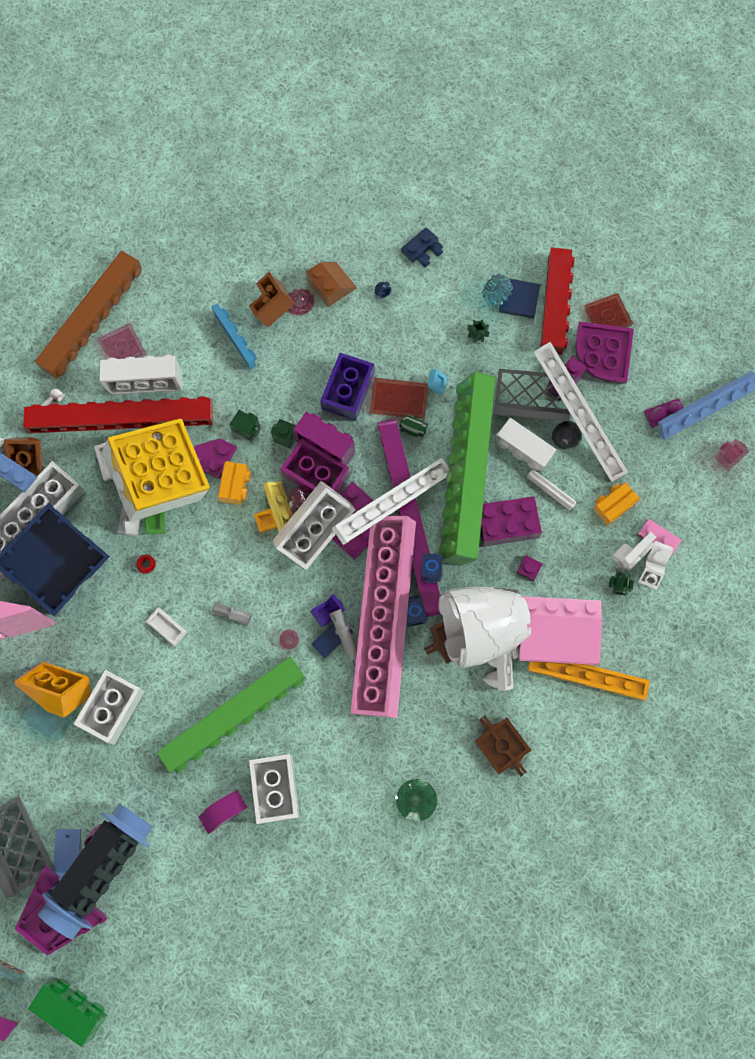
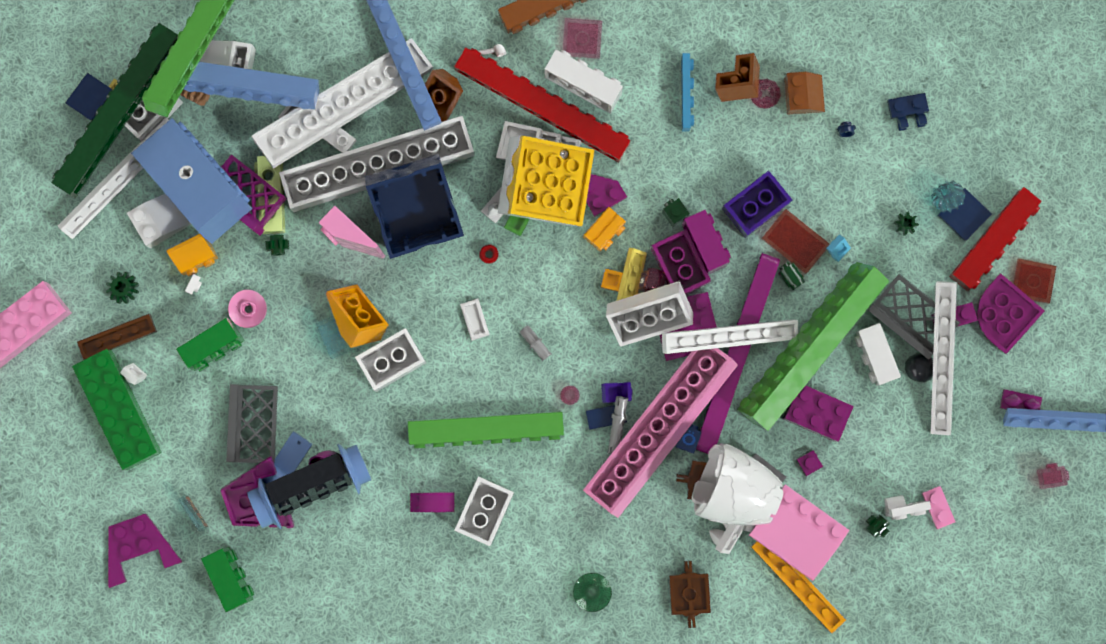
camera: 30 degrees right, 10 degrees up
dark green brick [229,410,261,441] -> none
dark blue brick [421,553,442,584] -> none
white axle [527,469,576,510] -> none
light orange brick [593,482,640,526] -> none
white slope [638,541,673,590] -> none

